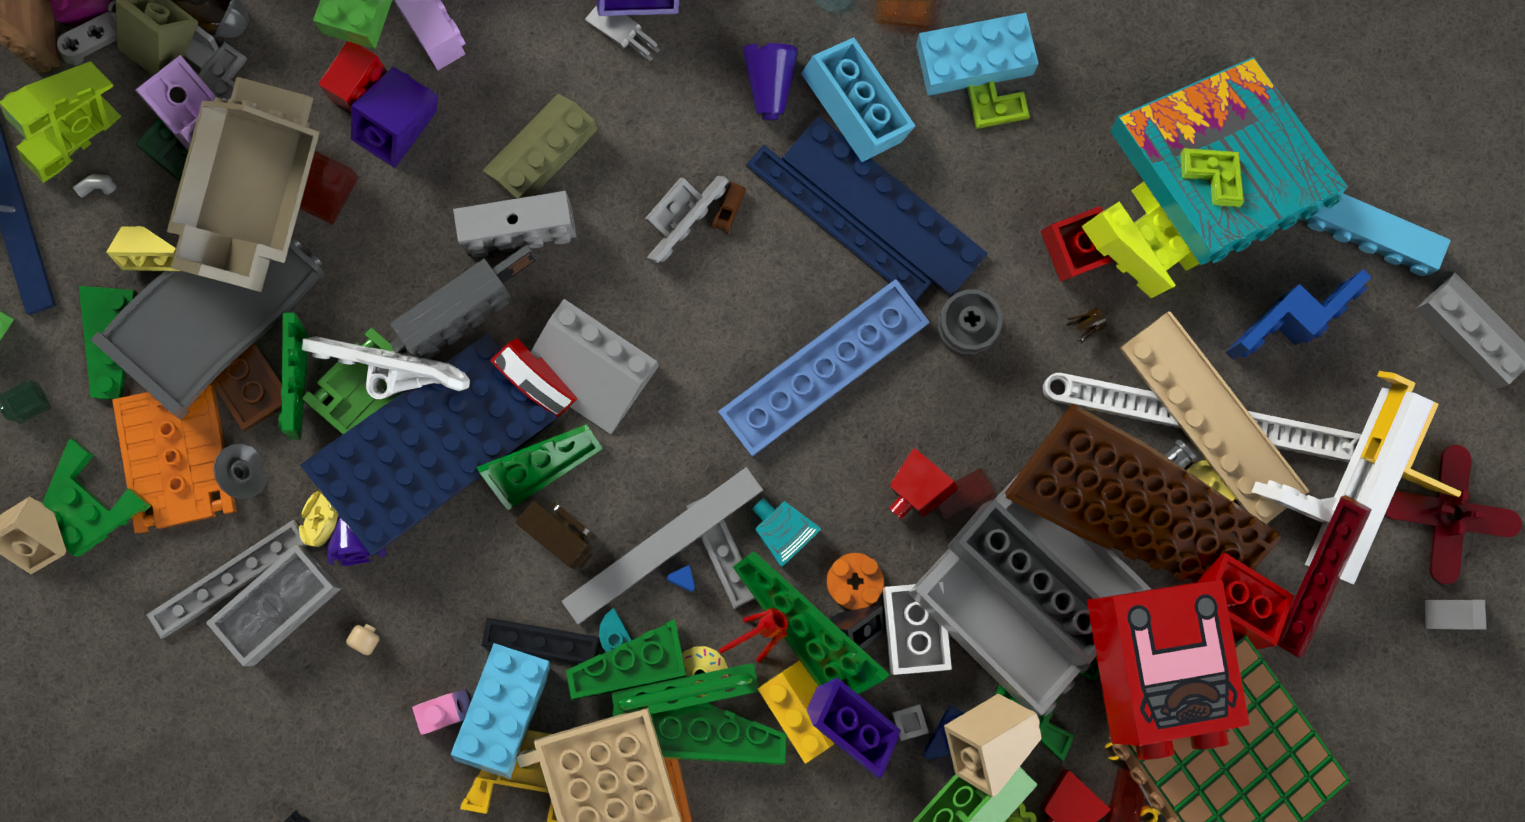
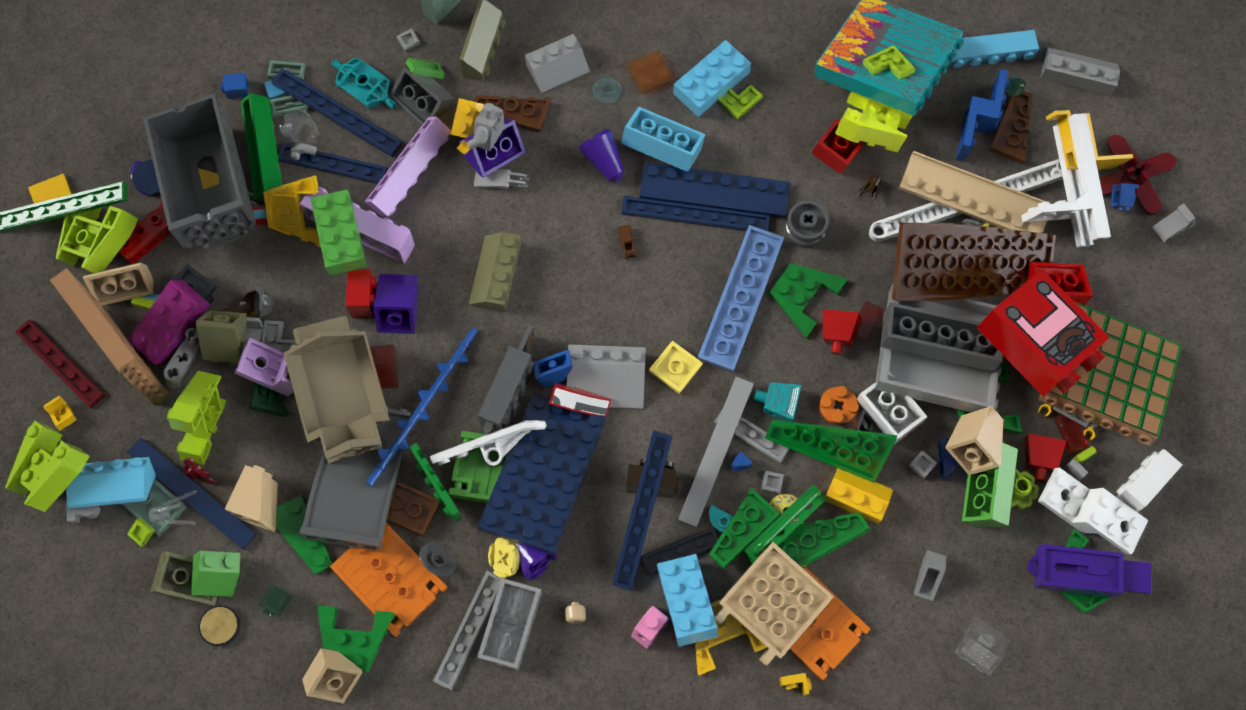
camera: 30 degrees left, 10 degrees down
light grey arm [73,174,117,198] -> none
light yellow slope [106,226,180,271] -> none
light grey brick [453,191,577,258] -> none
green wing [477,424,603,510] -> none
light grey bracket [645,176,729,263] -> none
red plant [718,607,788,663] -> none
dark purple slope [807,678,901,779] -> none
dark red tile [1277,495,1372,659] -> none
none -> dark red plate [183,458,216,484]
none -> tan slope [225,465,278,532]
none -> blue plant [366,328,478,487]
none -> blue slope [534,349,573,388]
none -> dark blue plate [612,430,673,590]
none -> light yellow plate [649,341,703,394]
none -> light grey tile [761,471,784,494]
none -> green wing [770,263,848,339]
none -> reddish brown wing [989,88,1032,164]
none -> clear green piece [1005,77,1026,97]
none -> blue brick [1111,183,1139,211]

